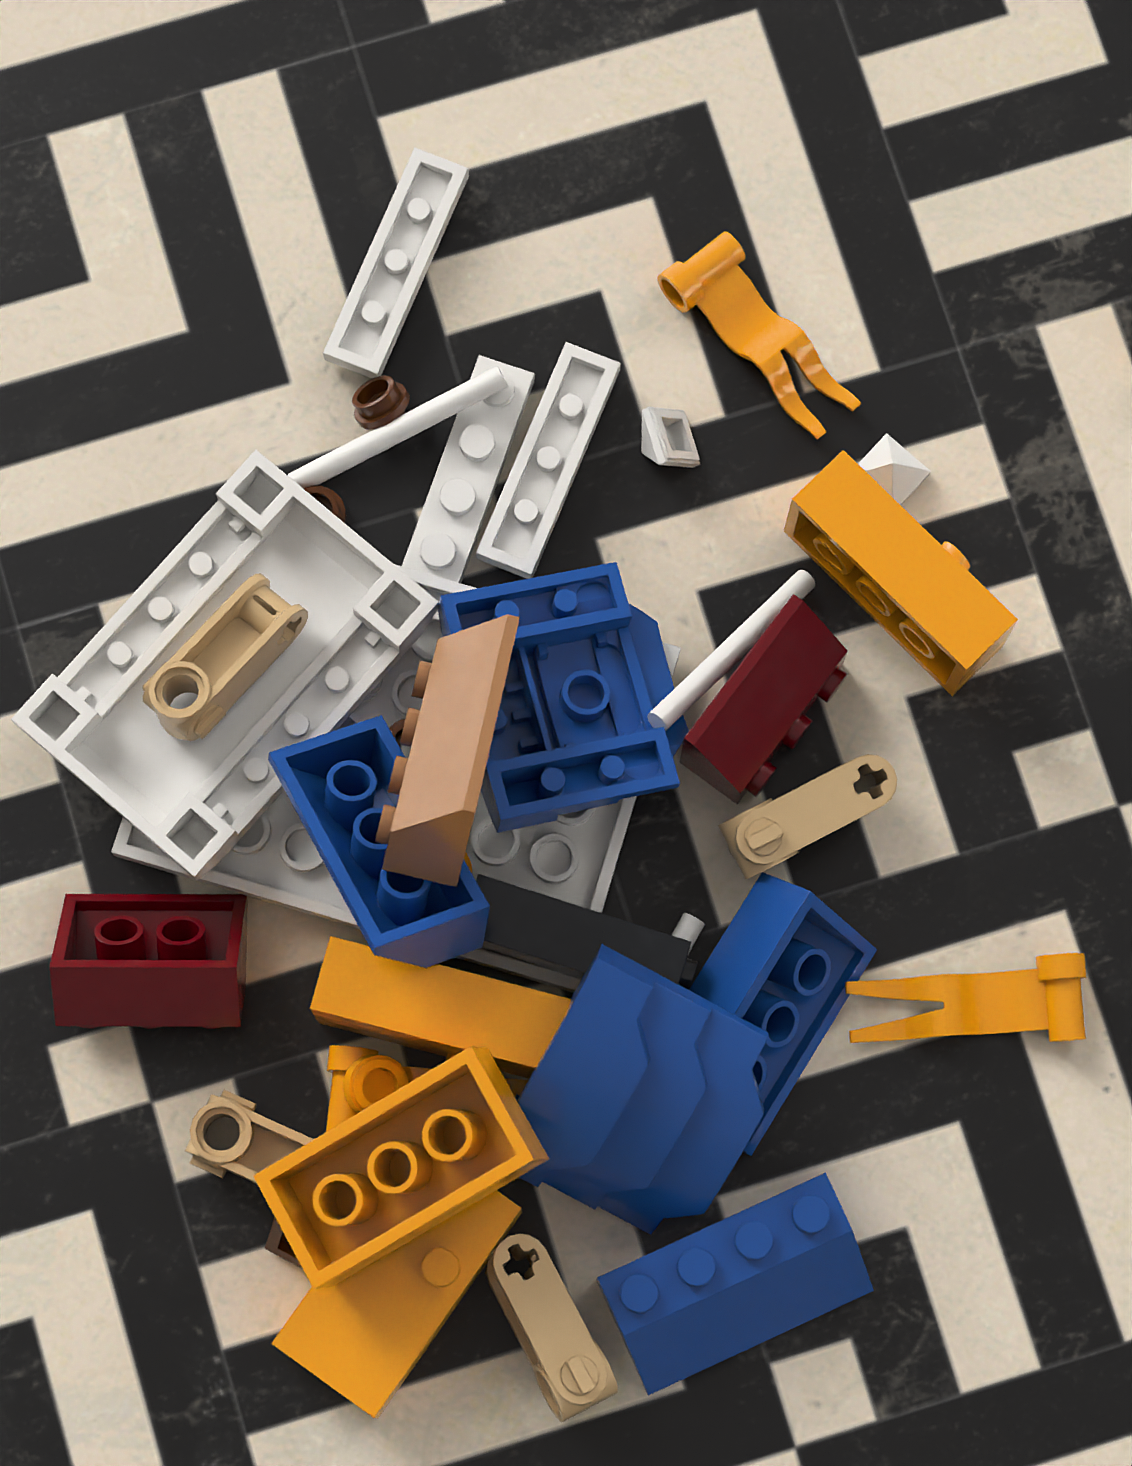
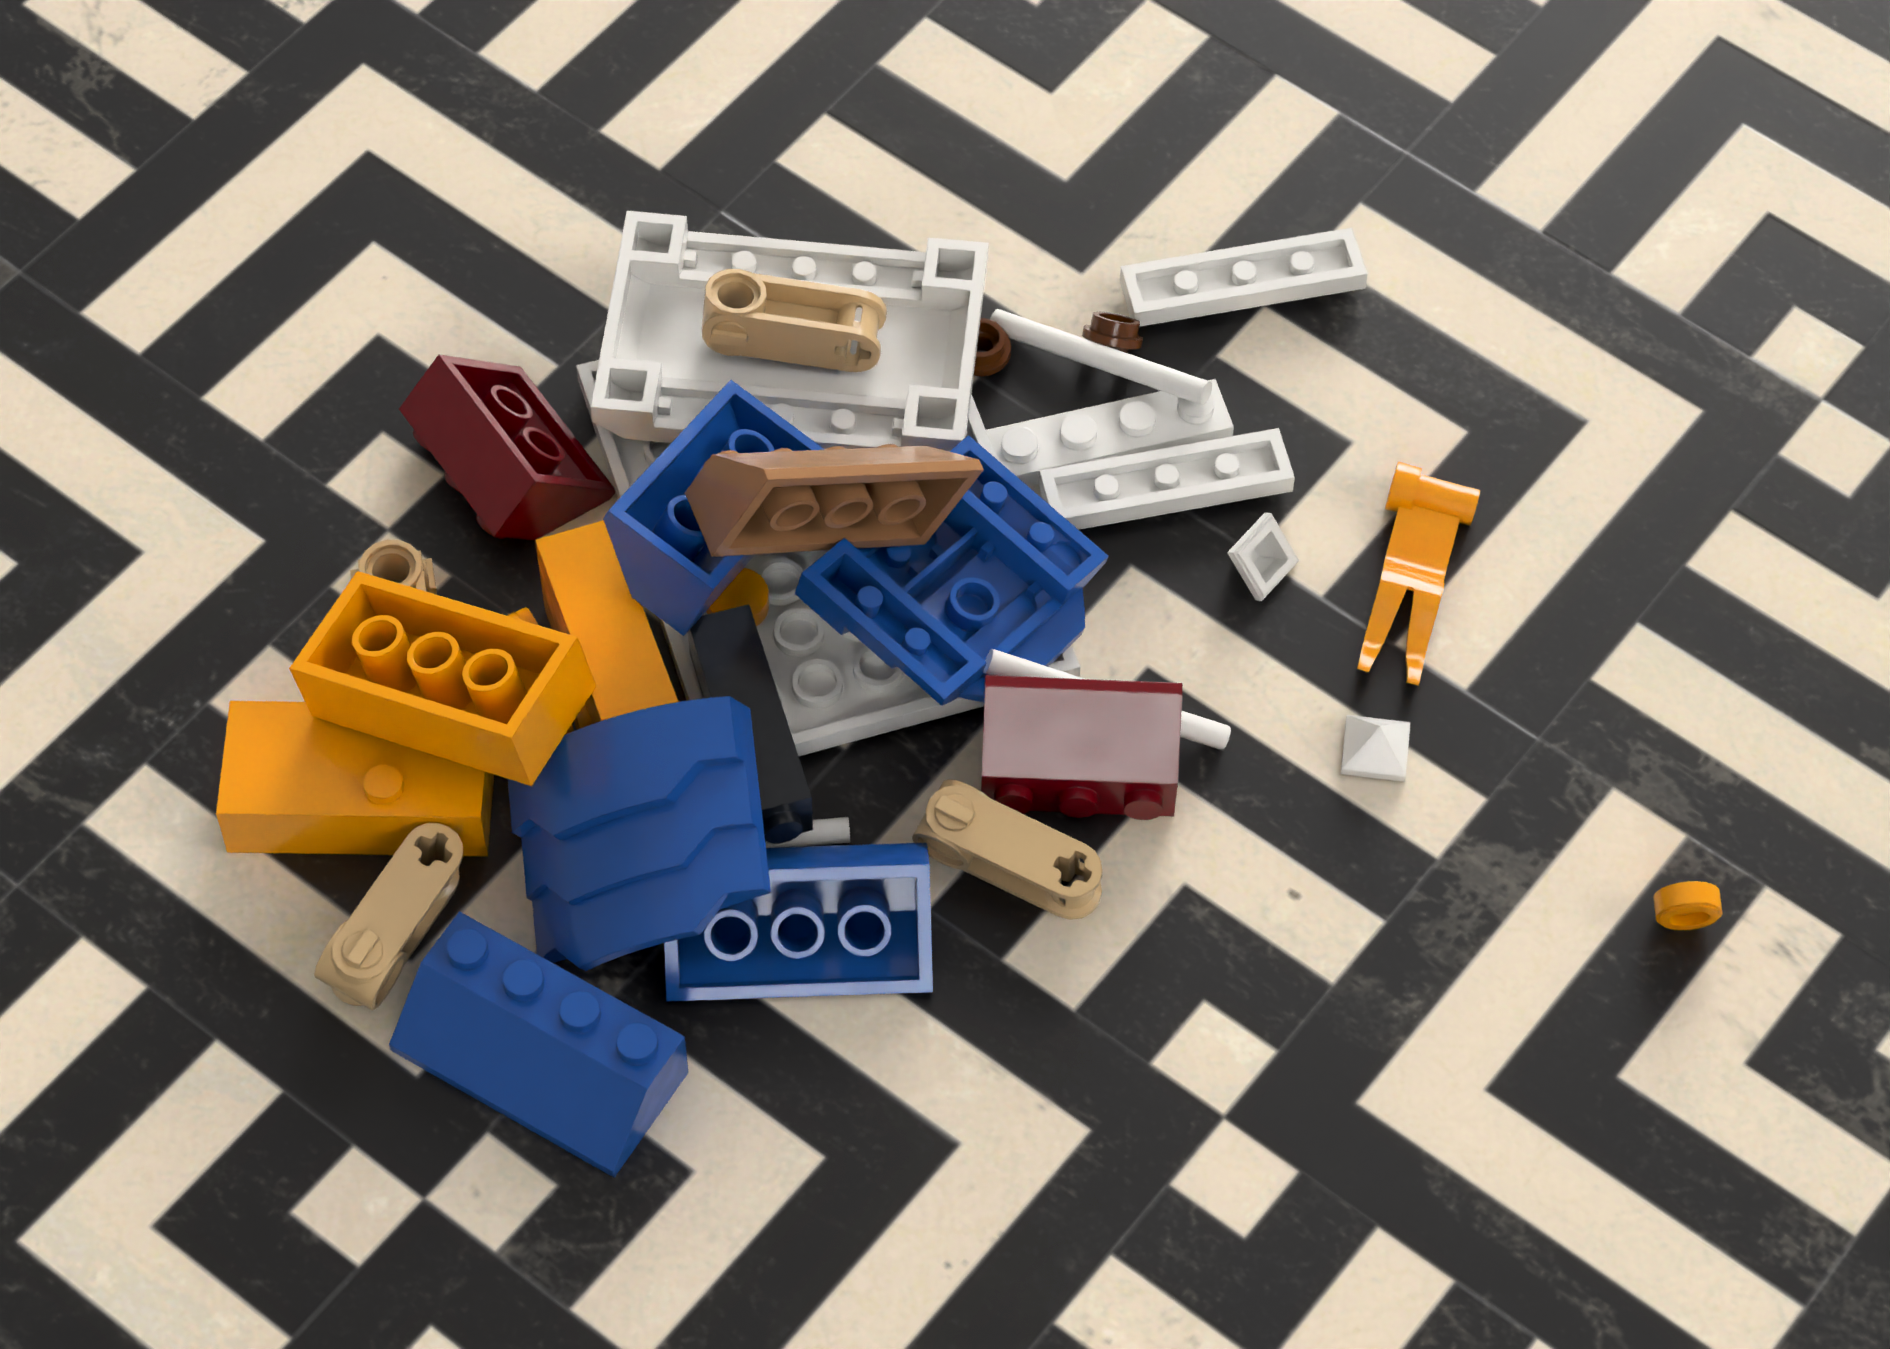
camera: 55 degrees right, 20 degrees down
light orange brick [784,450,1018,696] -> none
light orange flag [845,953,1086,1043] -> none

